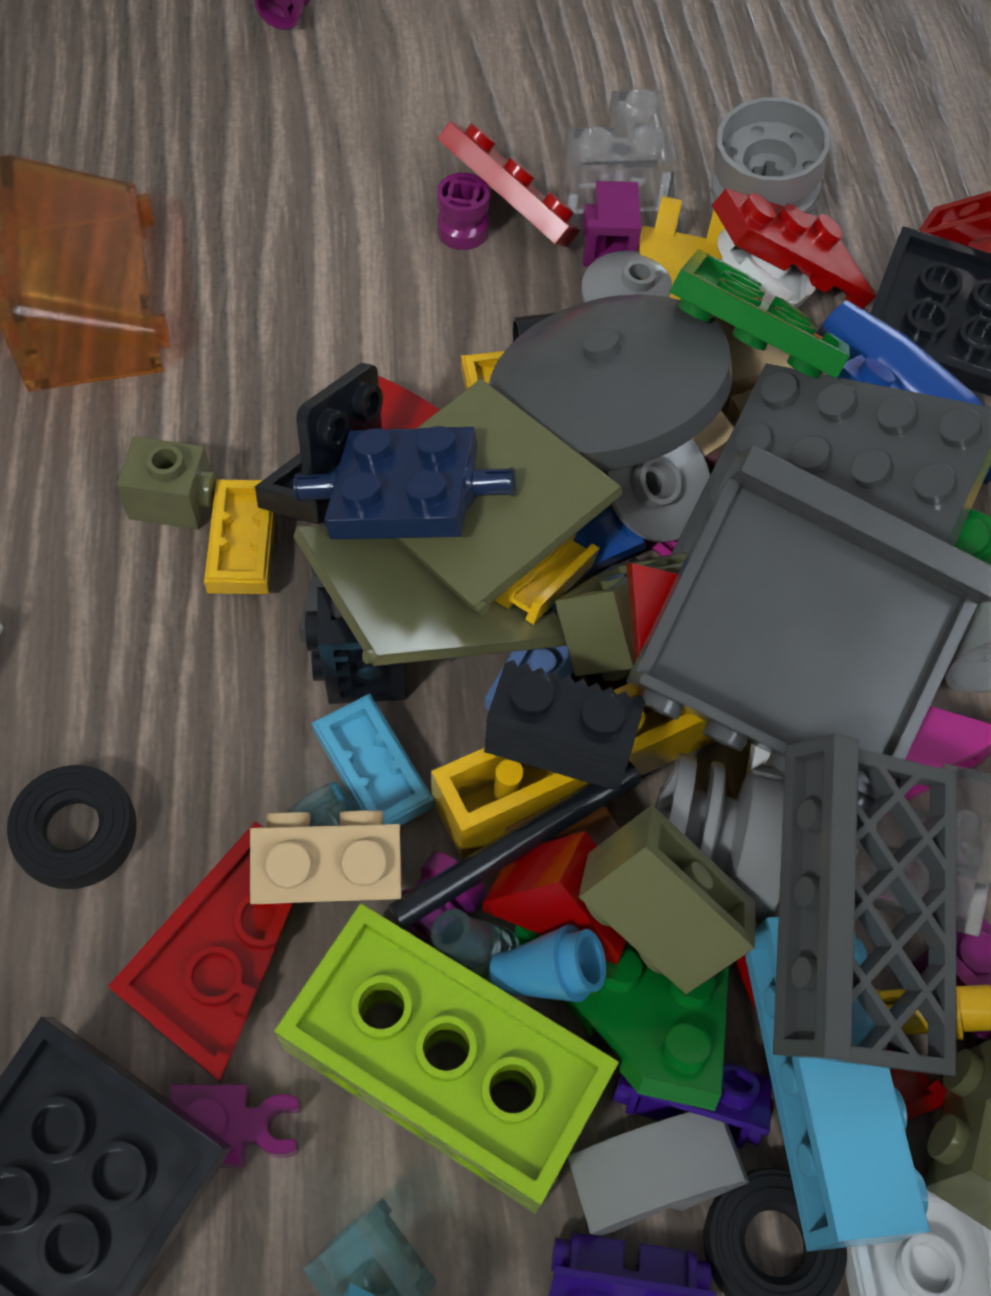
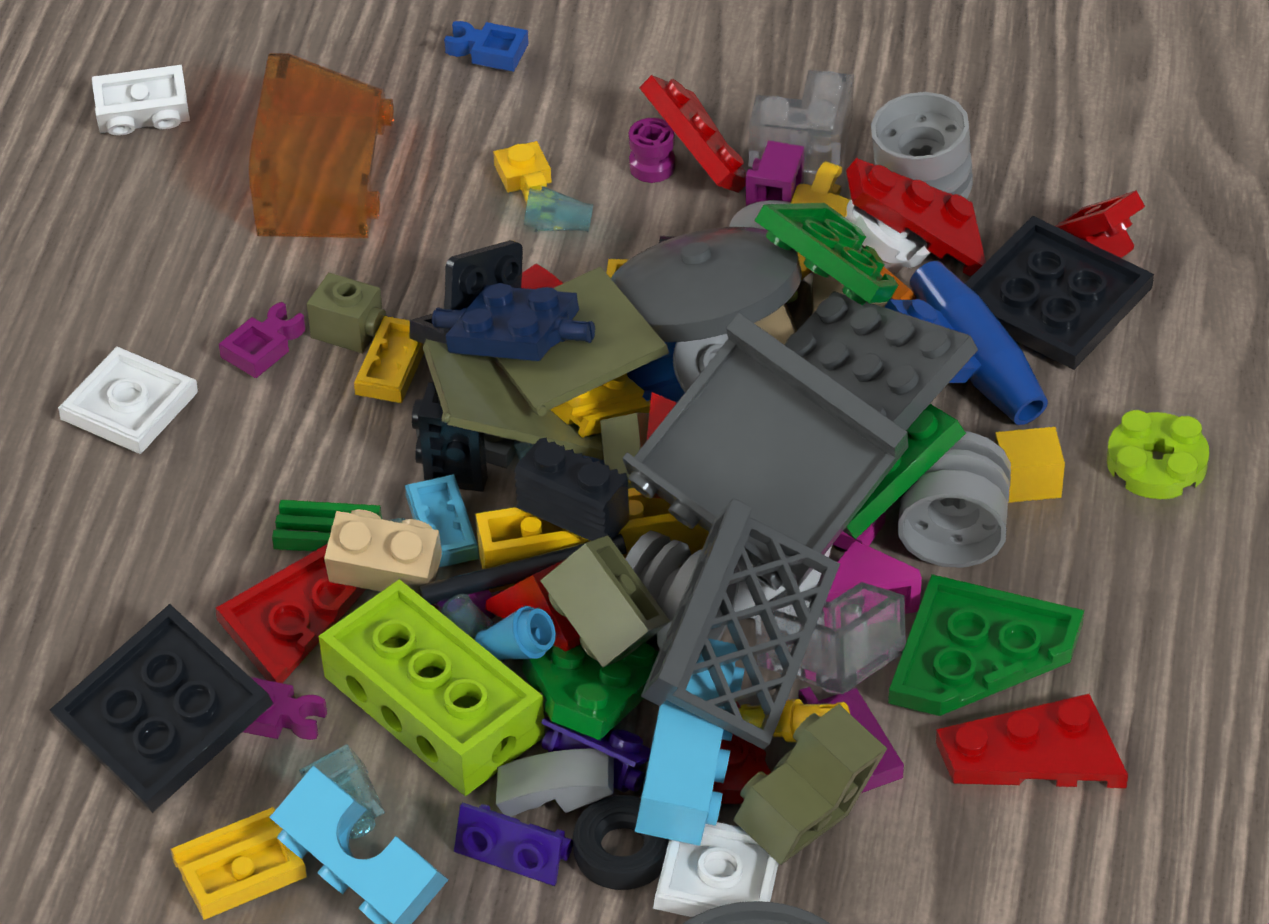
camera: 20 degrees right, 15 degrees down
black tyre [7,765,137,889] -> none
none -> magenta plate [219,302,306,378]
none -> green tile [272,500,382,552]
none -> blue plate [444,21,529,72]
none -> yellow plate [493,141,552,210]
none -> clear light blue cone [523,186,594,232]

